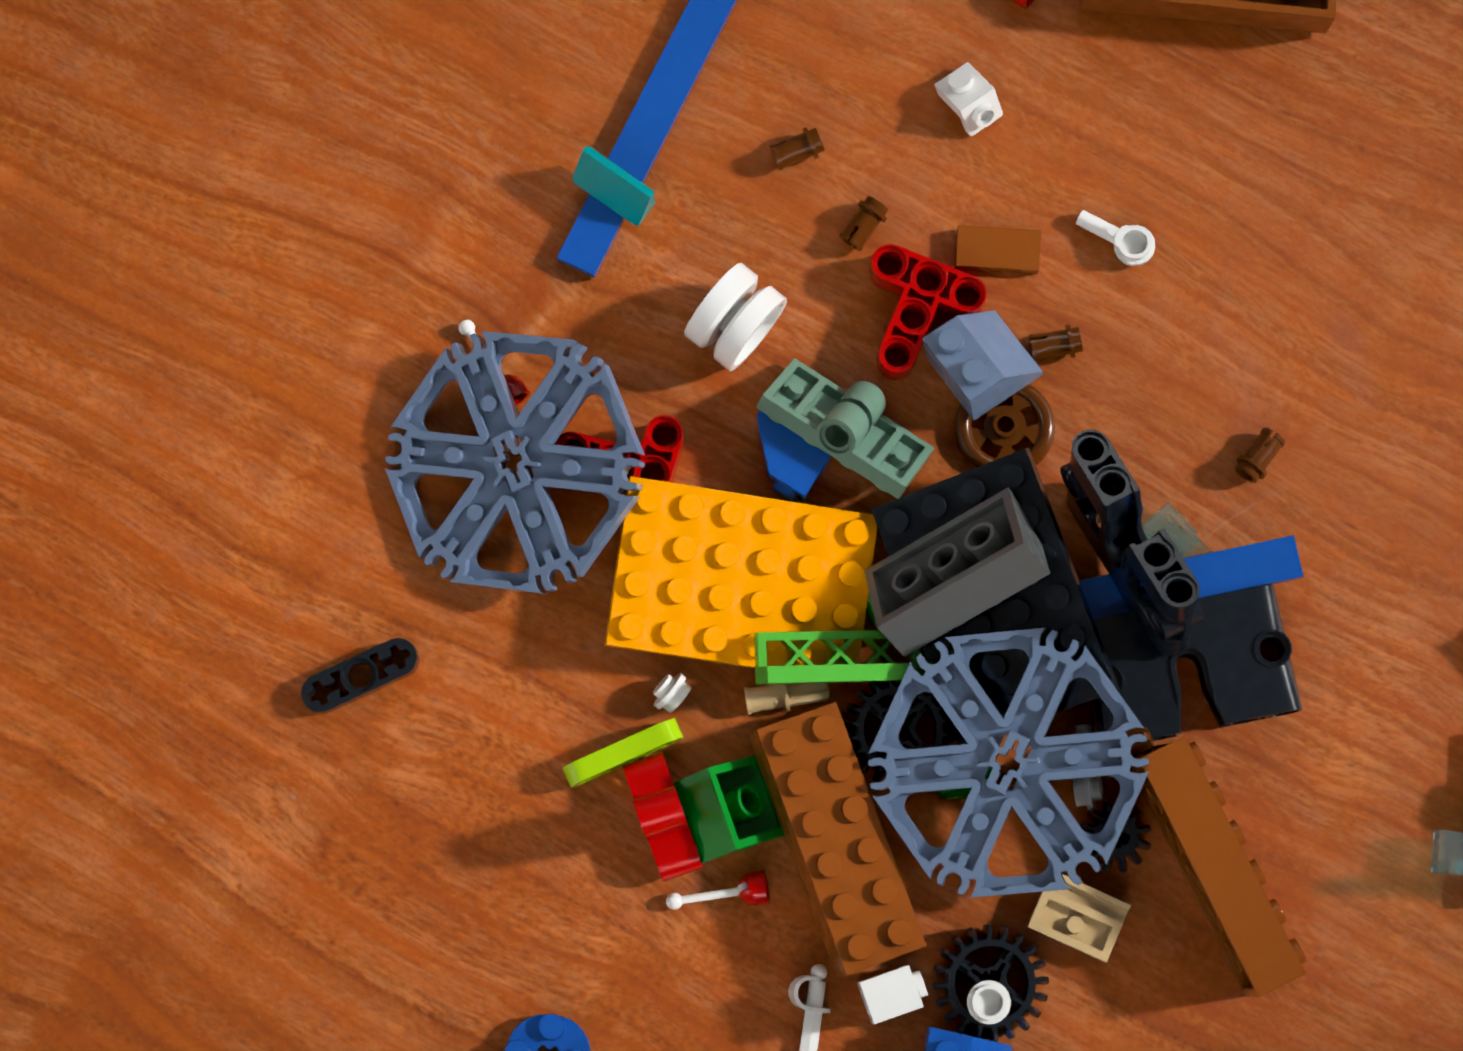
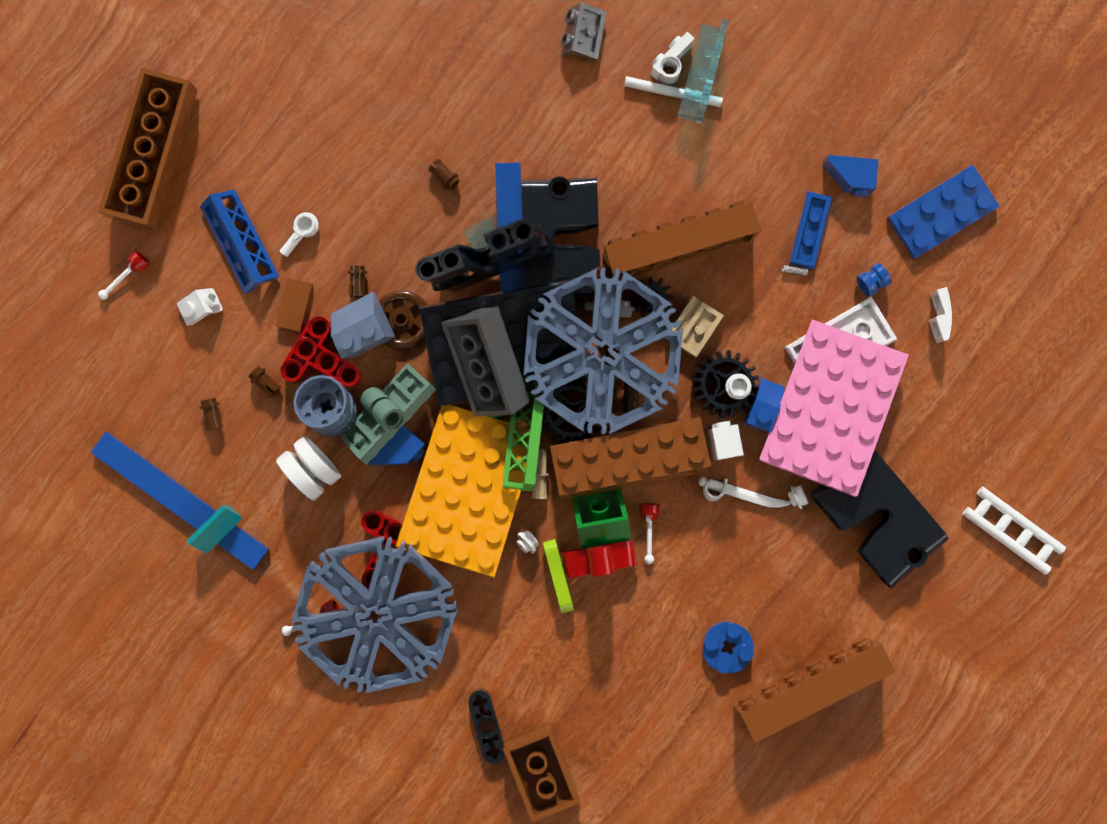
camera: 85 degrees left, 5 degrees up
none -> blue fence [200,189,279,294]
none -> sand blue wheel [294,375,358,437]
none -> dark orange brick [503,724,580,823]
none -> reddish brown pin [621,382,639,412]

